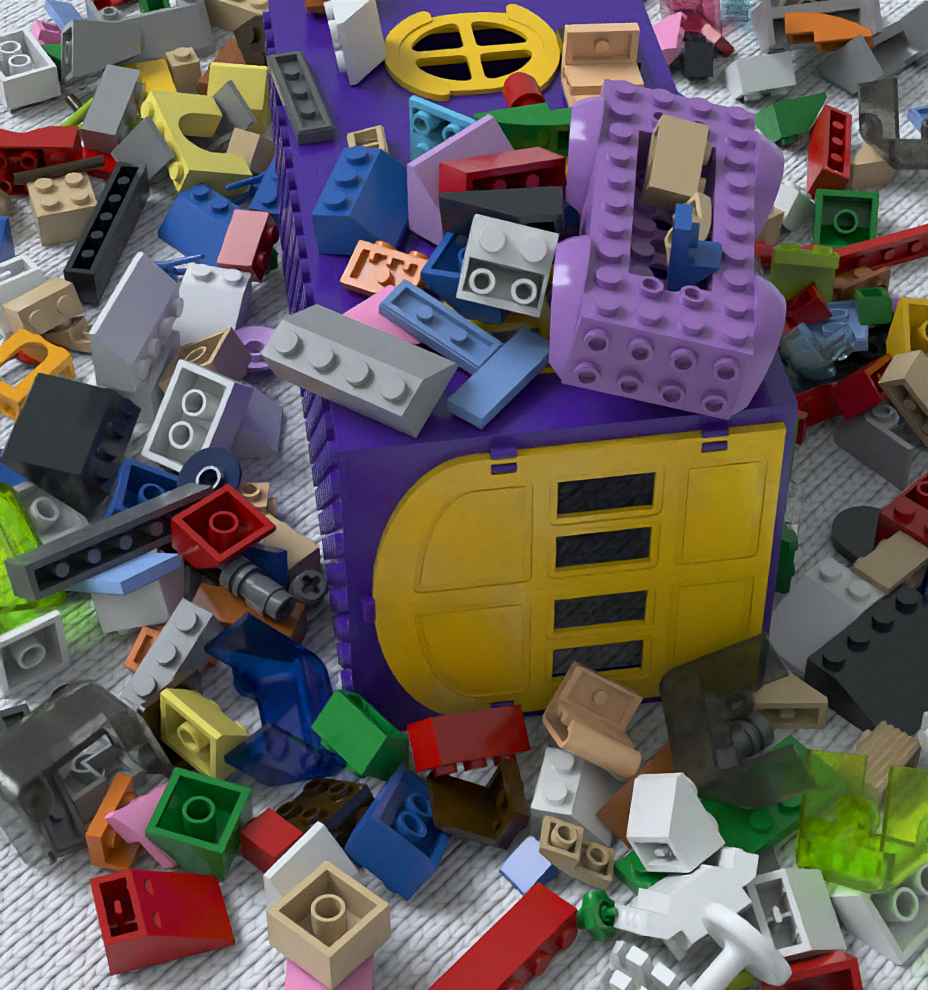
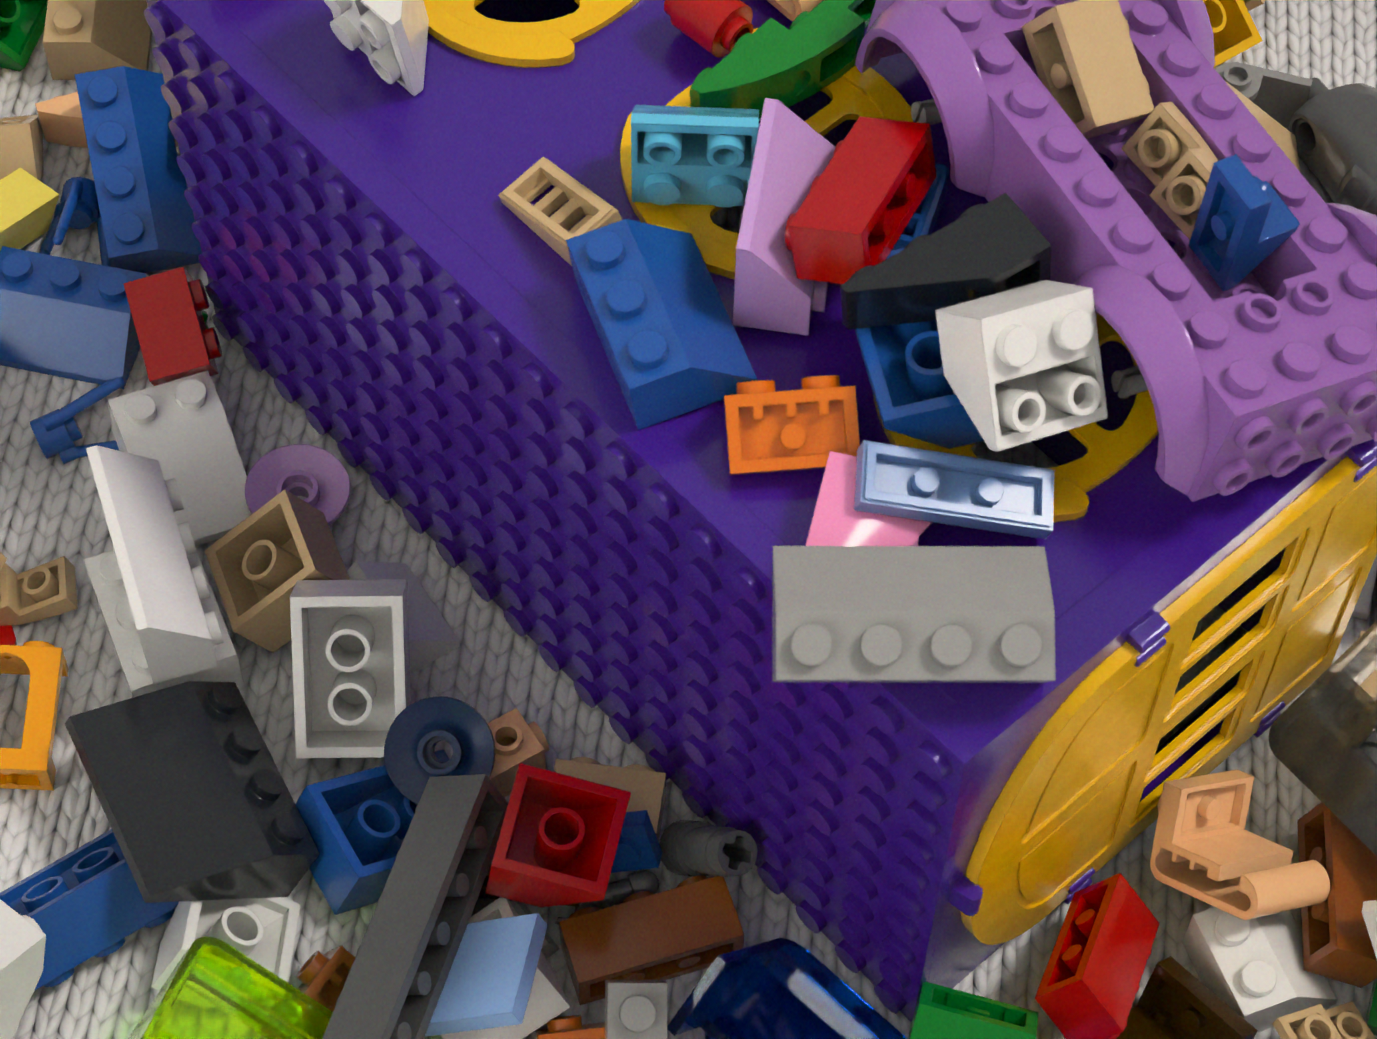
camera: 35 degrees left, 15 degrees up
dark grey axle [219,555,296,622] -> none
dark grey tile [267,50,335,145] -> none
medium blue tile [447,327,550,429] -> none

